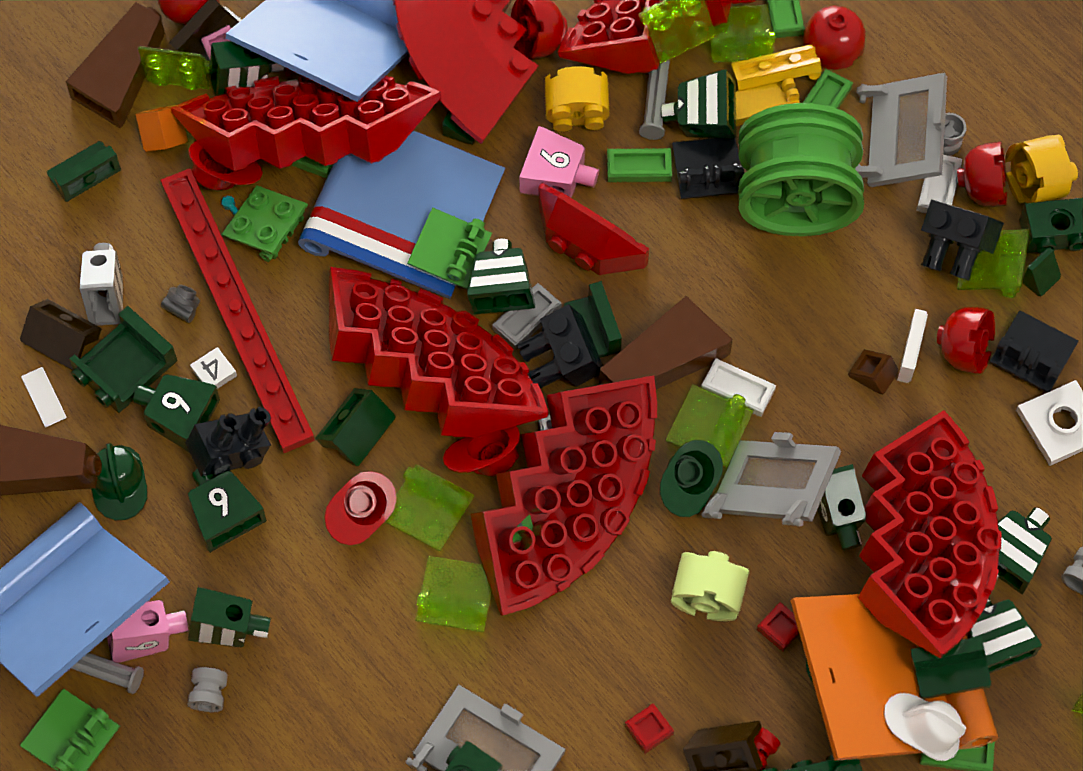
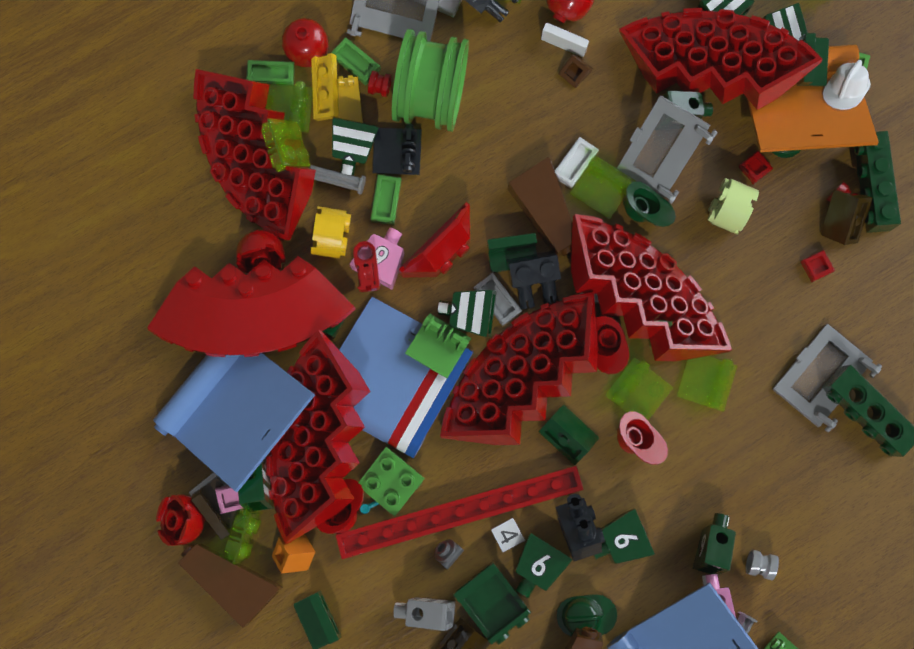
camera: 80 degrees left, 15 degrees up
none -> red piece [353,241,380,292]

